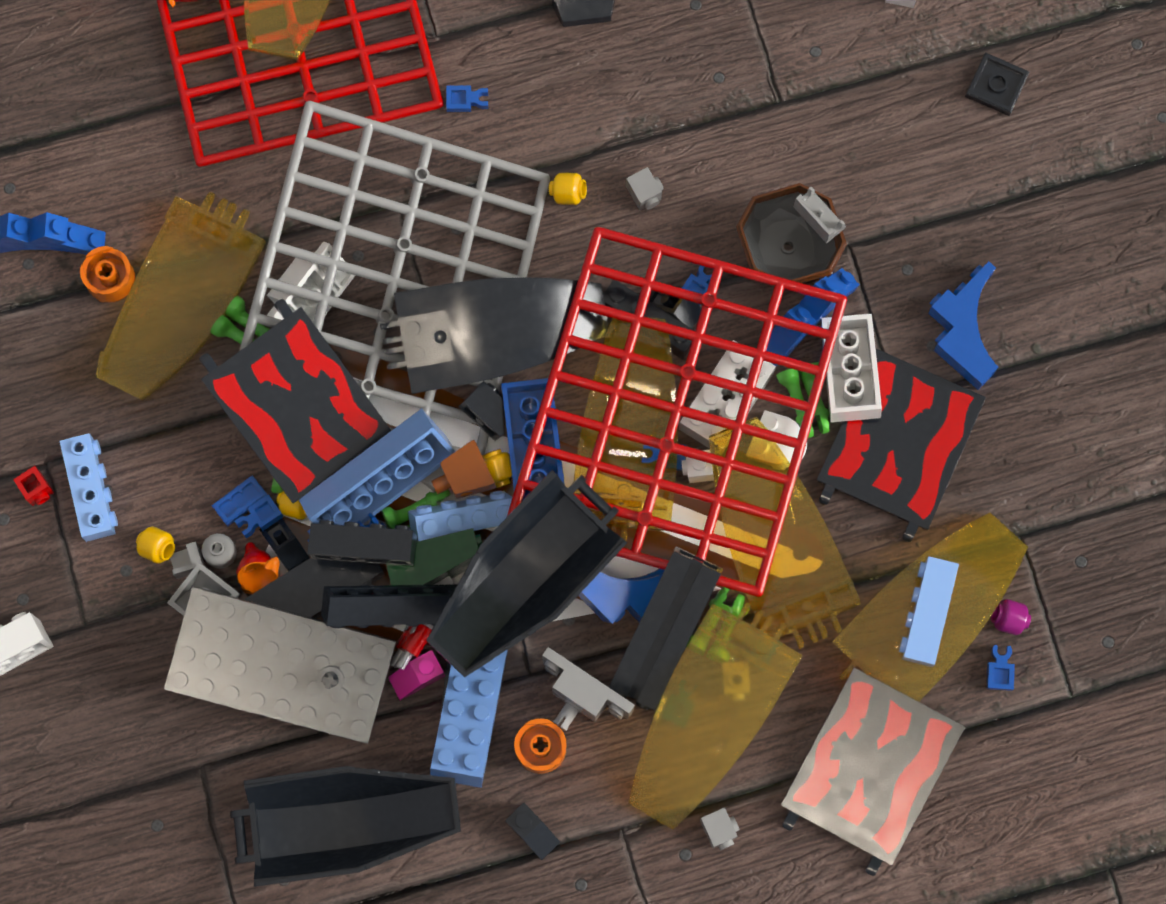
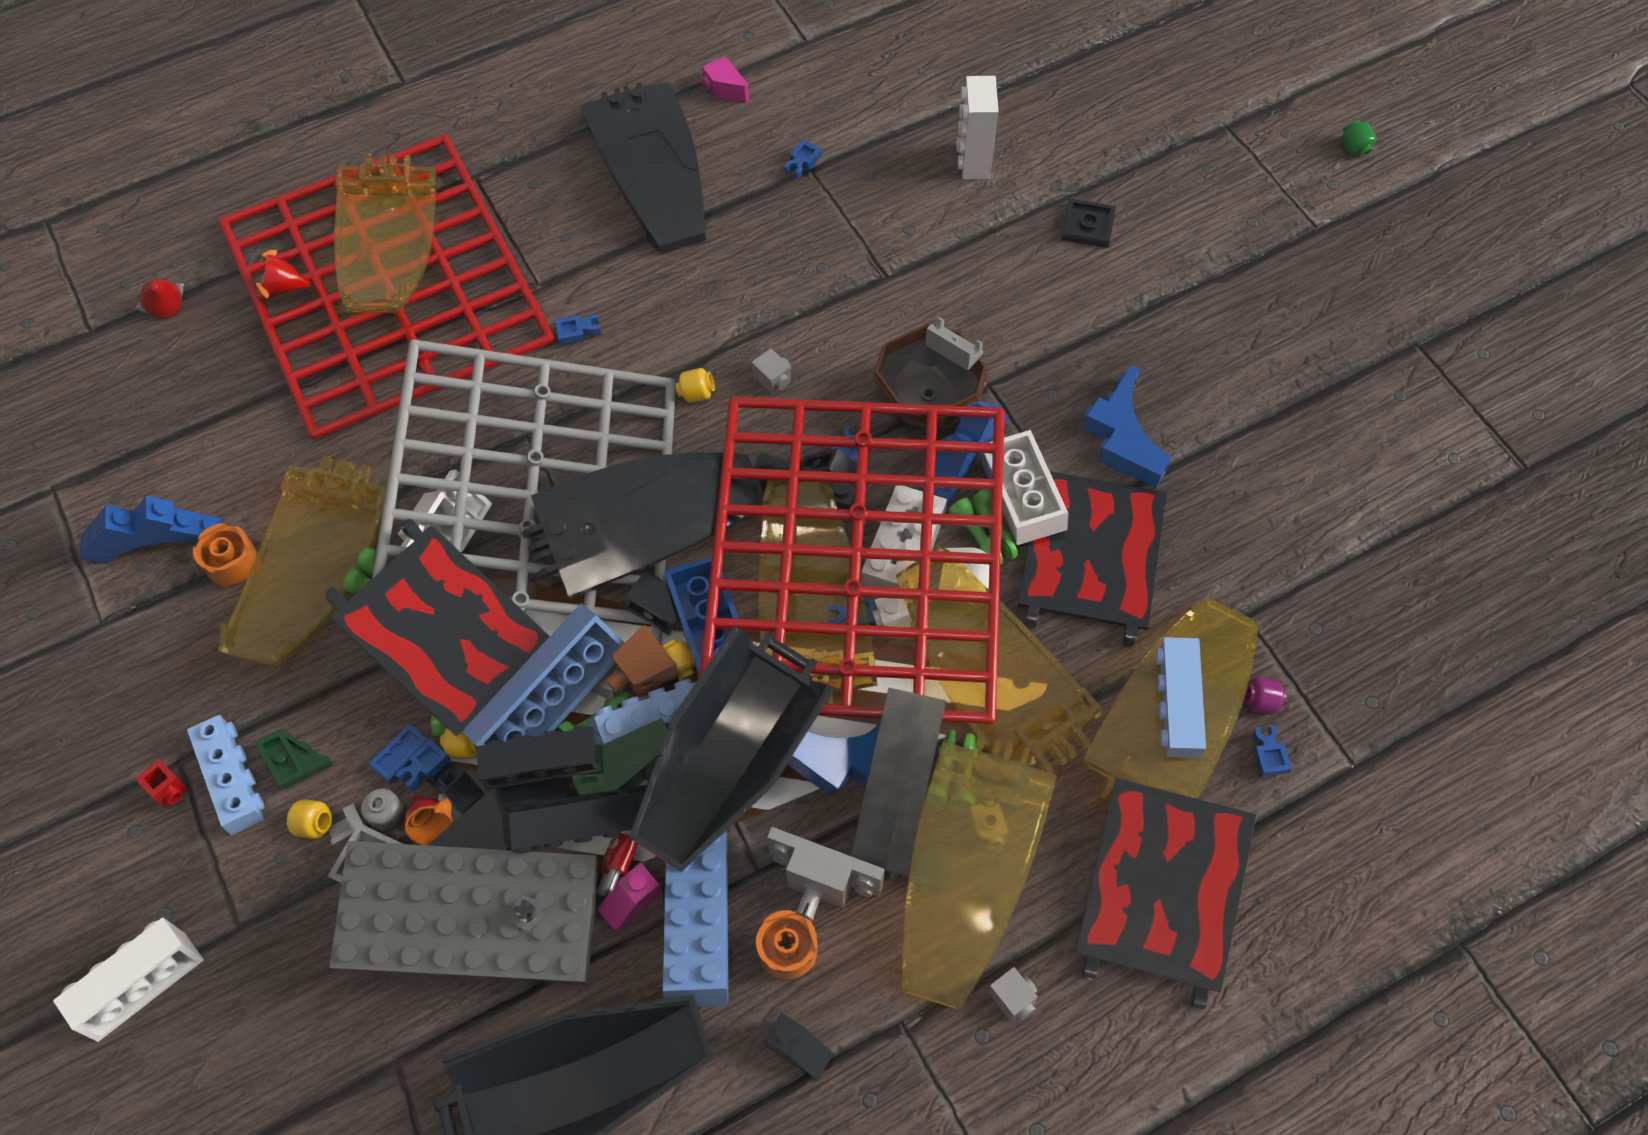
camera: 10 degrees left, 15 degrees down
none -> dark green wing [255,729,332,791]

